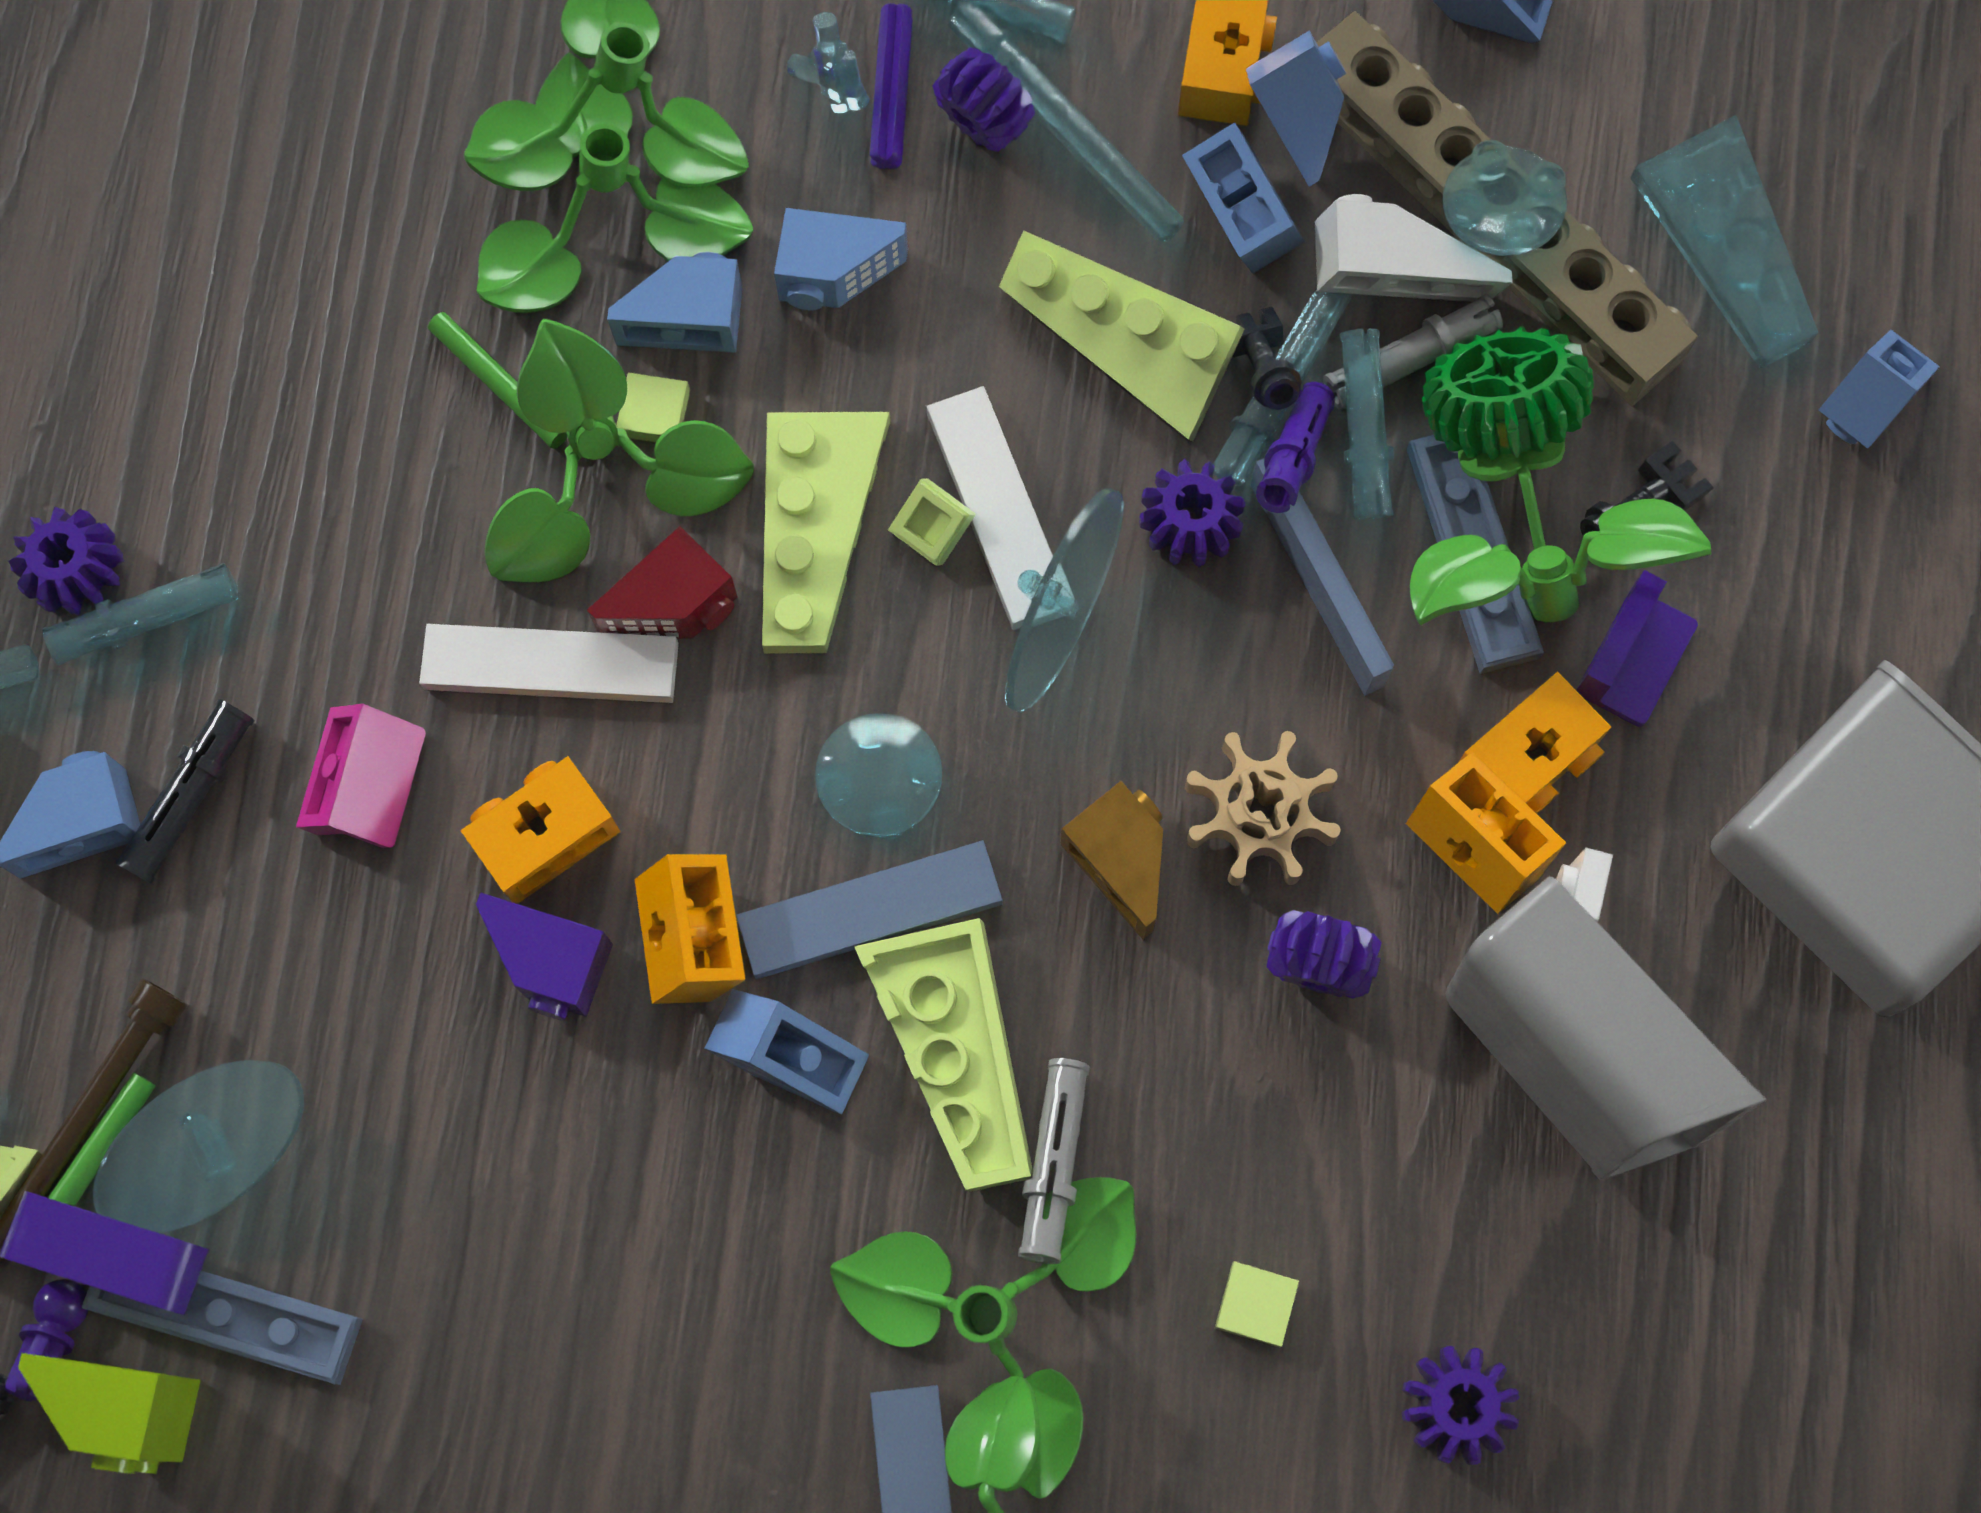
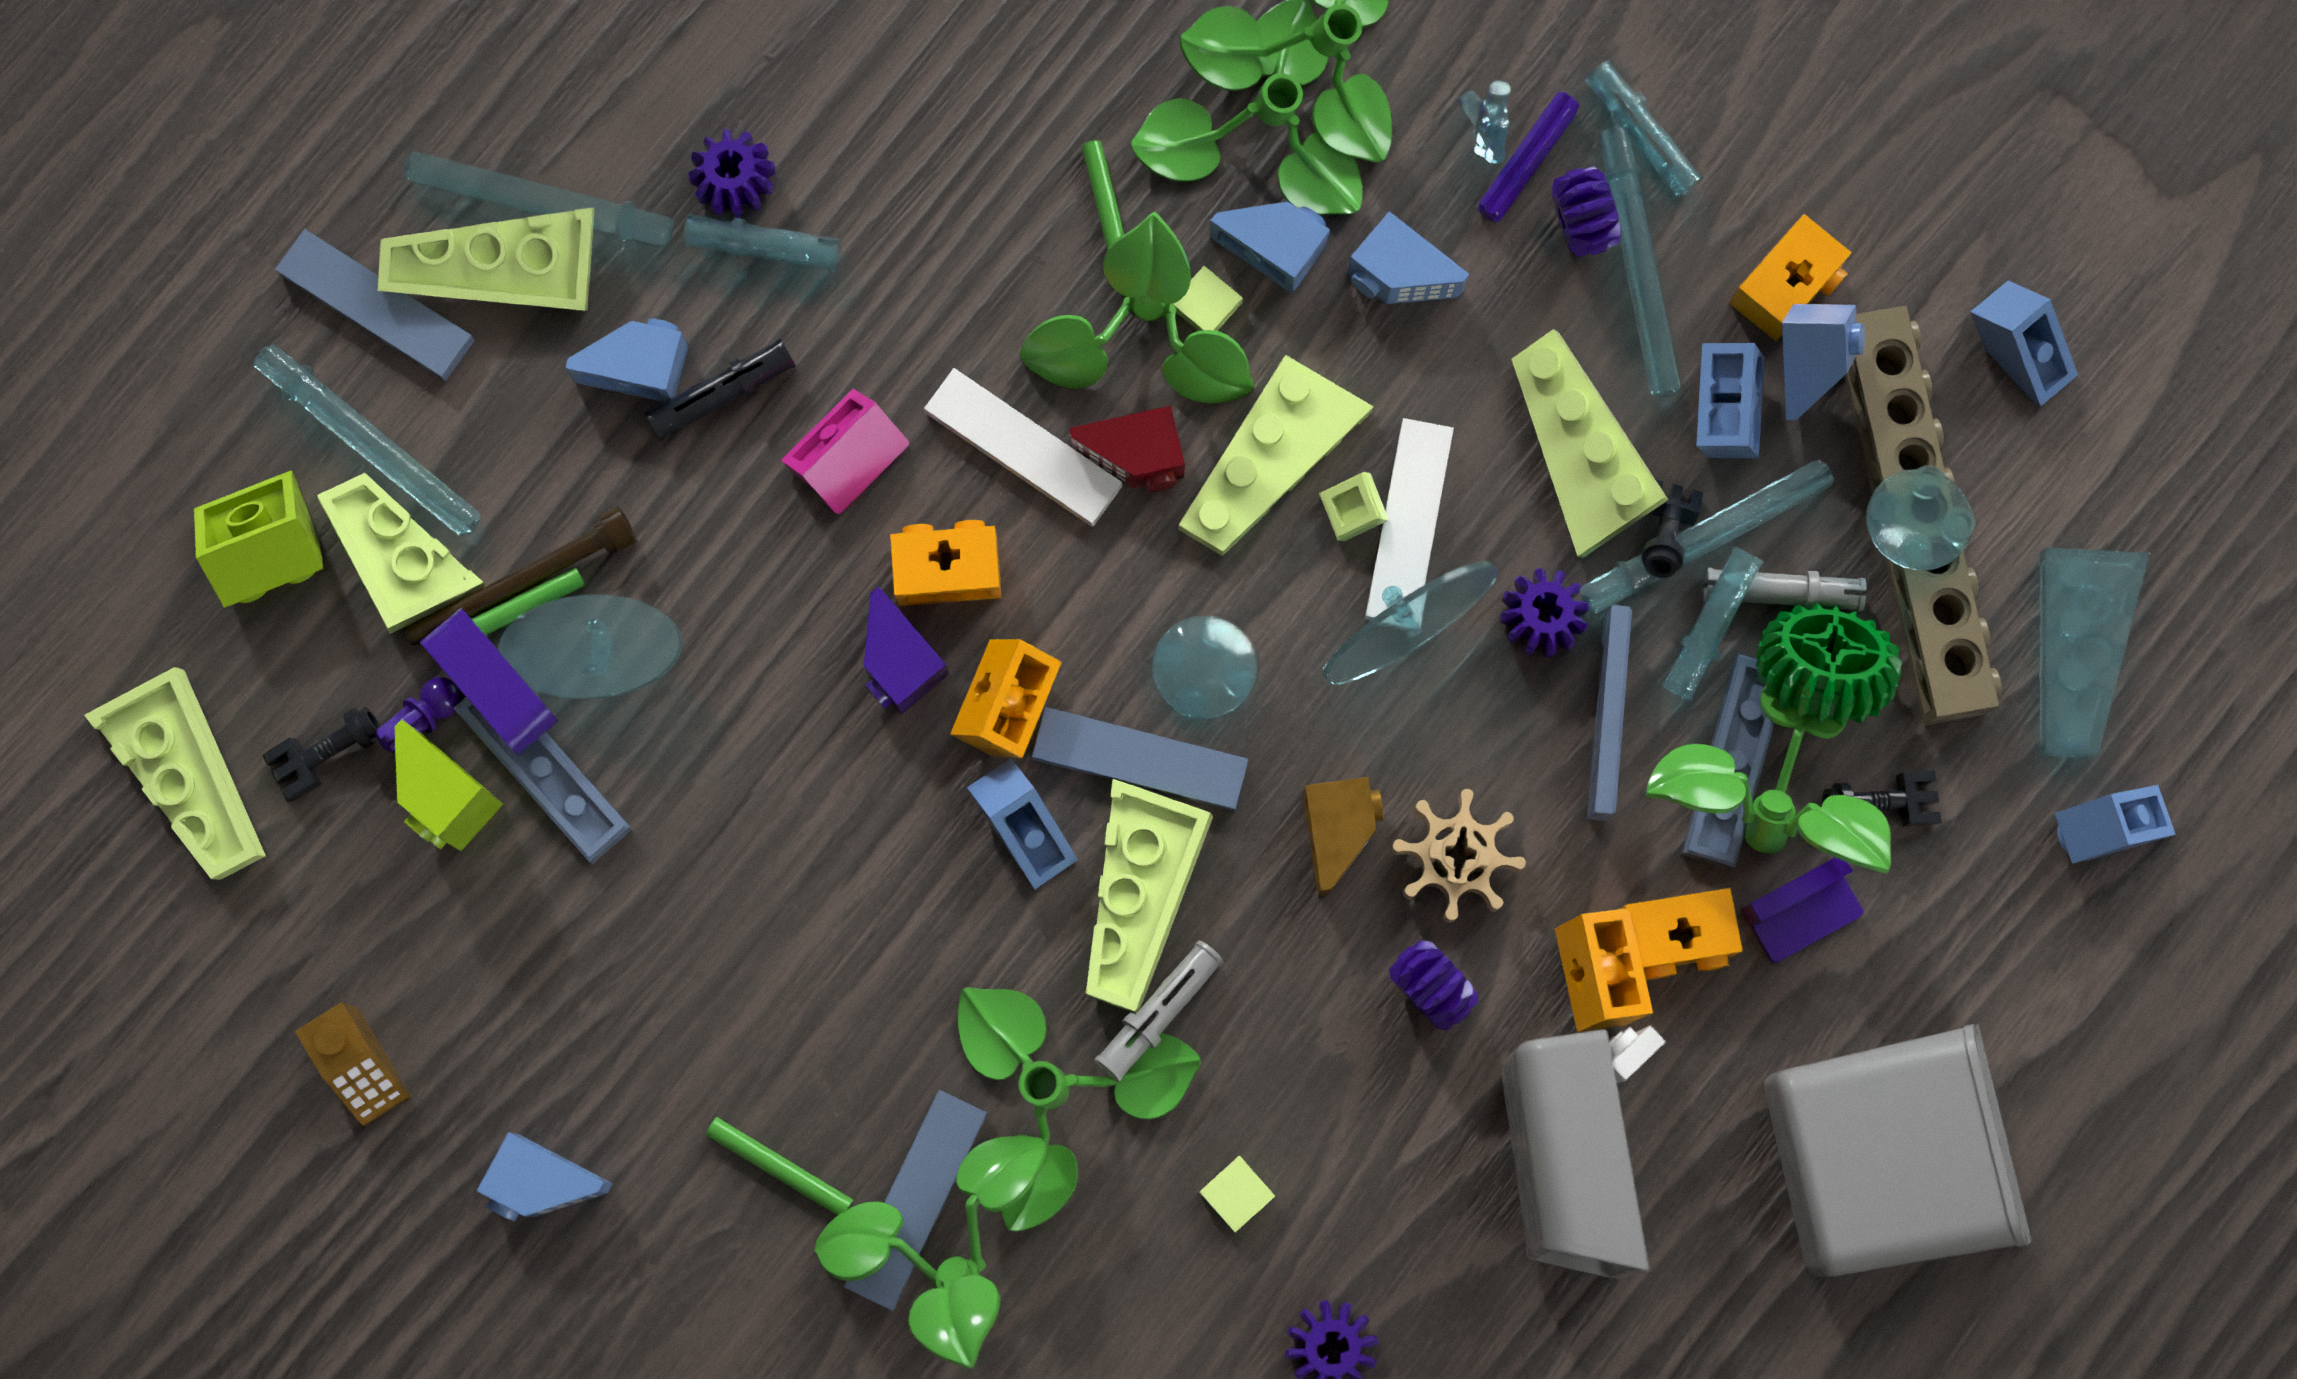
camera: 30 degrees right, 5 degrees up
dark purple pin [1256,382,1336,513] -> none
white slope [1315,194,1512,302] -> none

